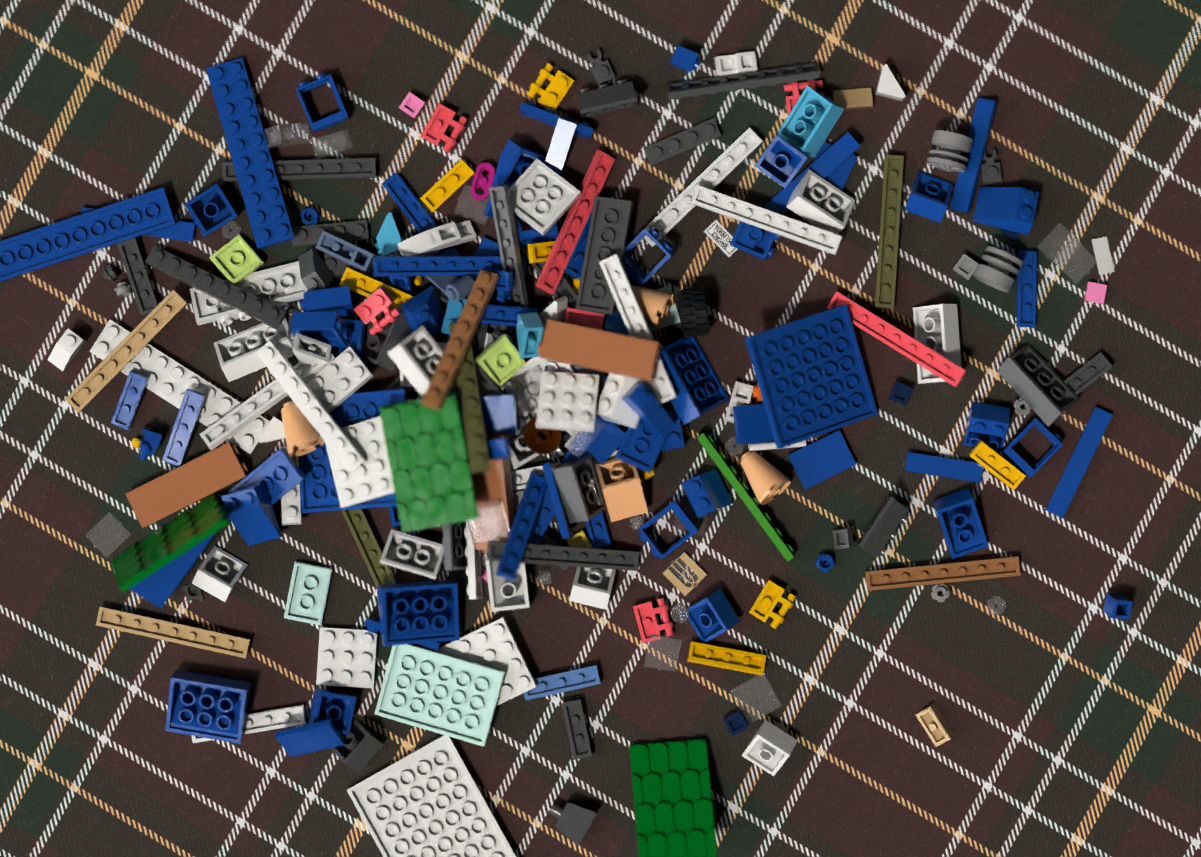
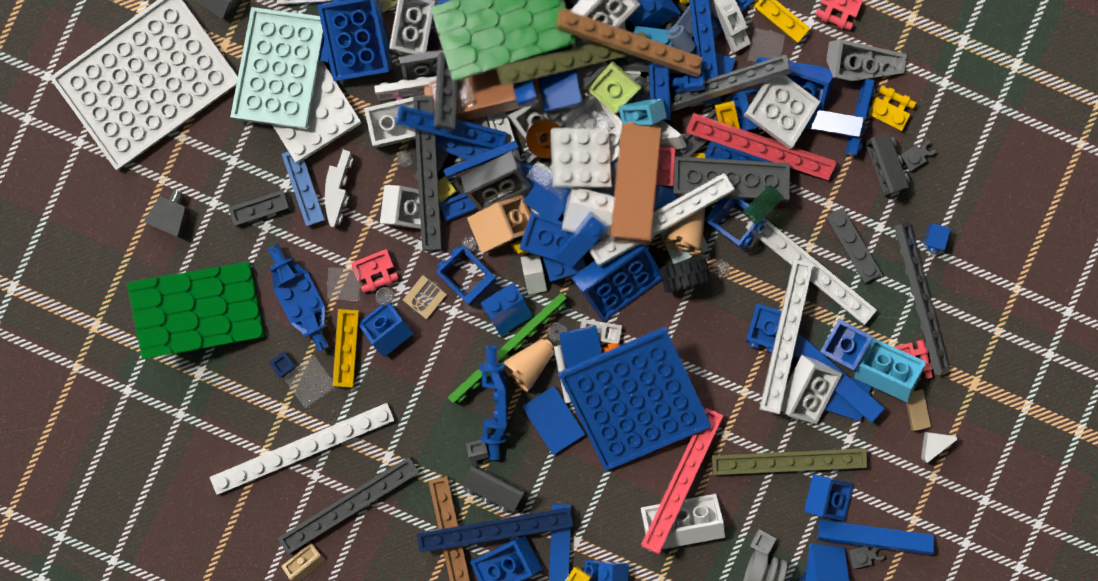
camera: 85 degrees right, 0 degrees up
dark pink plate [471,163,495,201] -> none
white sticker [704,220,737,257] -> none
white slope [714,51,757,76] -> none
white slope [741,720,798,776] -> none
yellow plate [748,580,796,629] -> none
blue plate [816,553,835,572] -> none
dark blue plate [888,381,913,406] -> none
light grey wheel [926,130,973,172] -> none
light grey plate [931,583,950,602] -> none
none -> white plate [210,403,395,495]
none -> blue plate [267,244,330,352]
none -> dark grey plate [278,456,419,554]
none -> white slope [325,150,354,228]
none -> dark blue plate [417,507,573,552]
none -> dark grey plate [434,53,457,131]
none -> blue plate [479,345,508,460]
none -> white slope [520,254,547,295]
none -> clear plate [714,259,730,278]
none -> clear green plate [742,184,784,226]
none -> light grey wedge [827,39,907,81]

